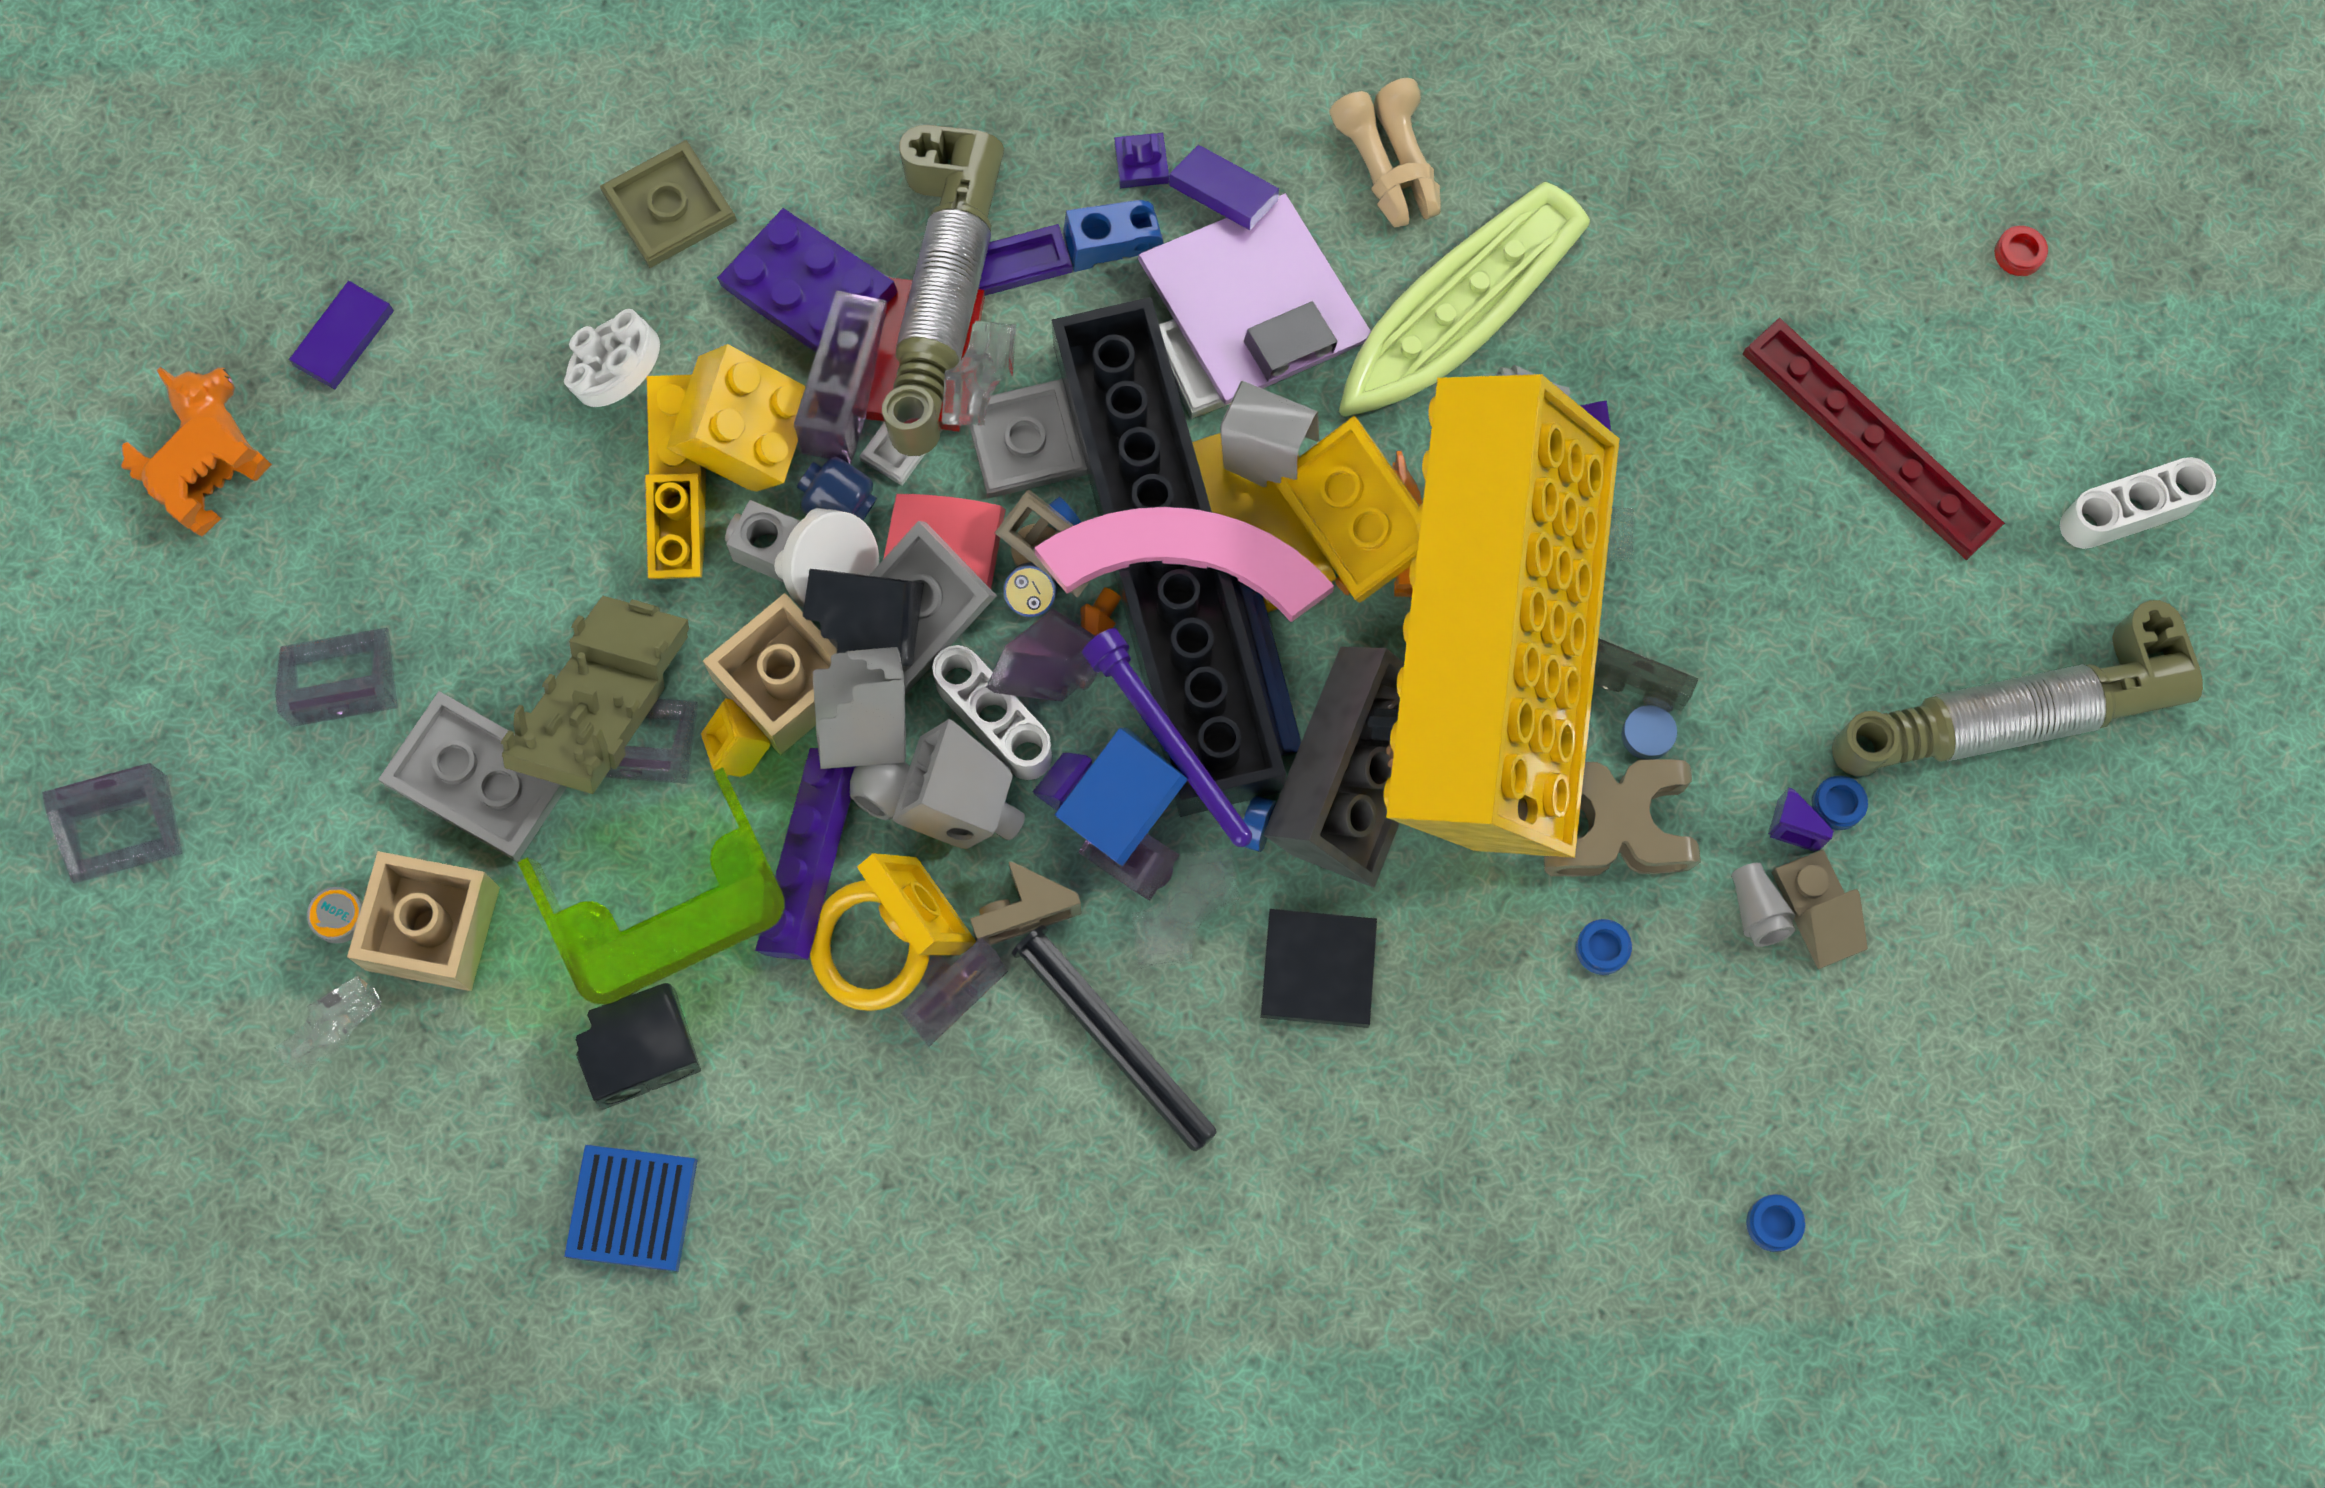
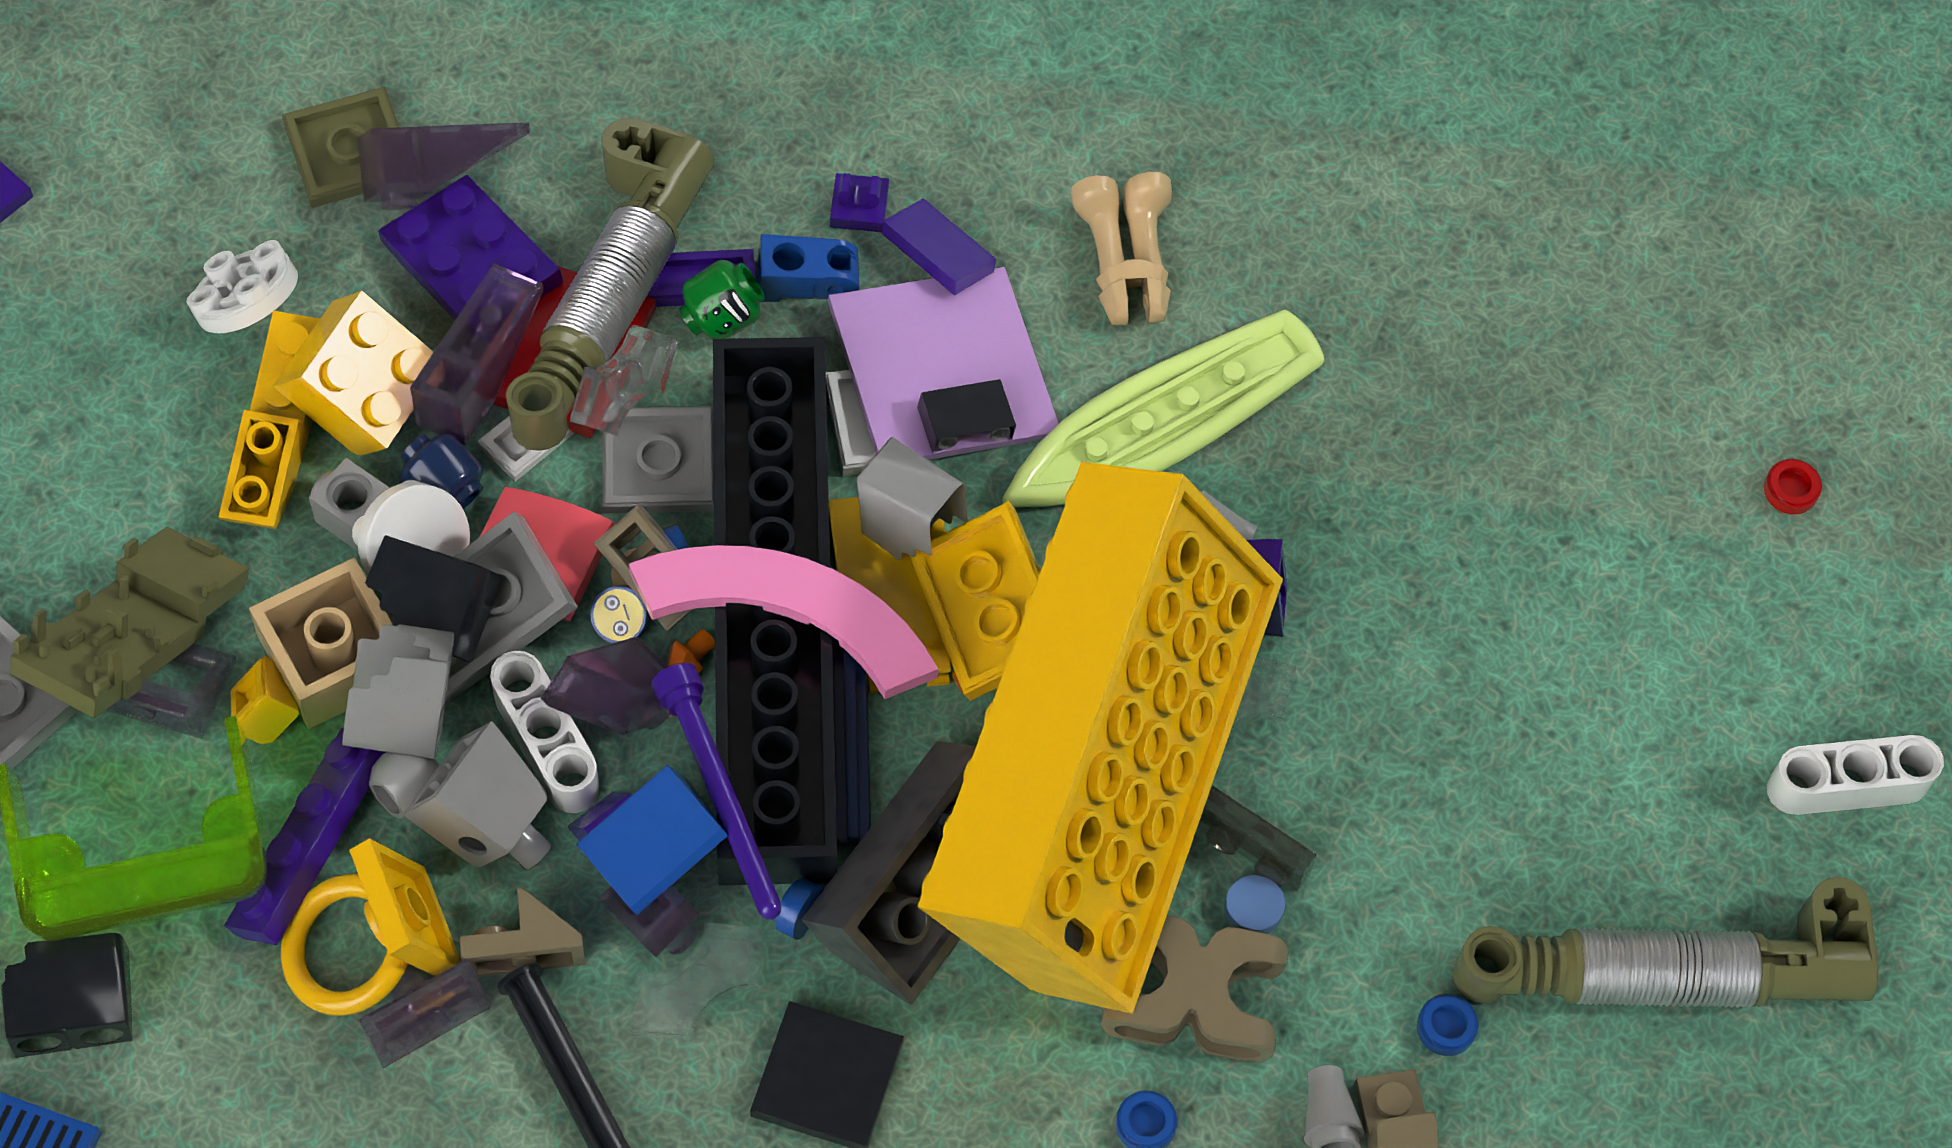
camera: 10 degrees right, 10 degrees down
dark red tile [1743,318,2005,561] -> none
dark purple slope [1768,787,1834,852] -> none
none -> clear purple slope [357,122,530,210]
none -> green head [679,260,765,340]

